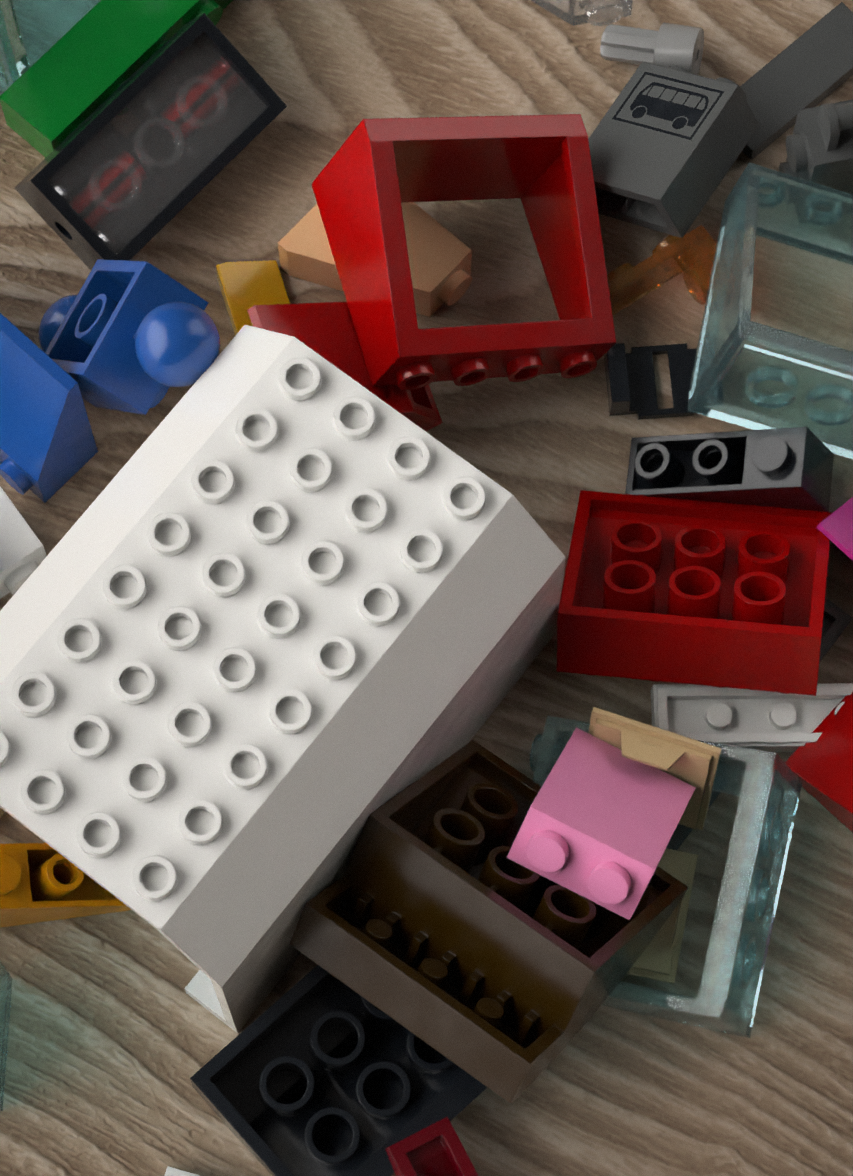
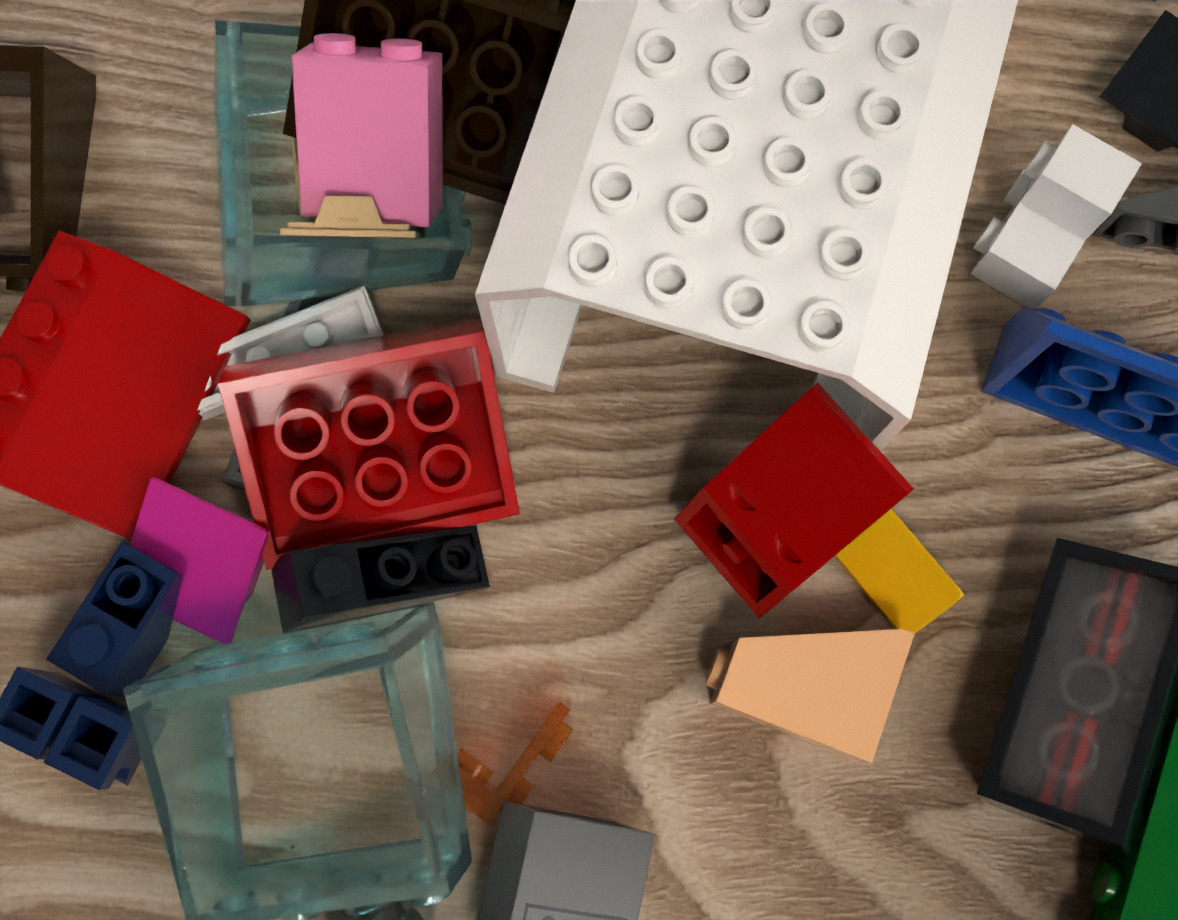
camera: 160 degrees right, 5 degrees up
blue brick [39,259,221,415] -> none
red windscreen [311,114,616,390] -> none
black piece [604,336,724,420] -> none

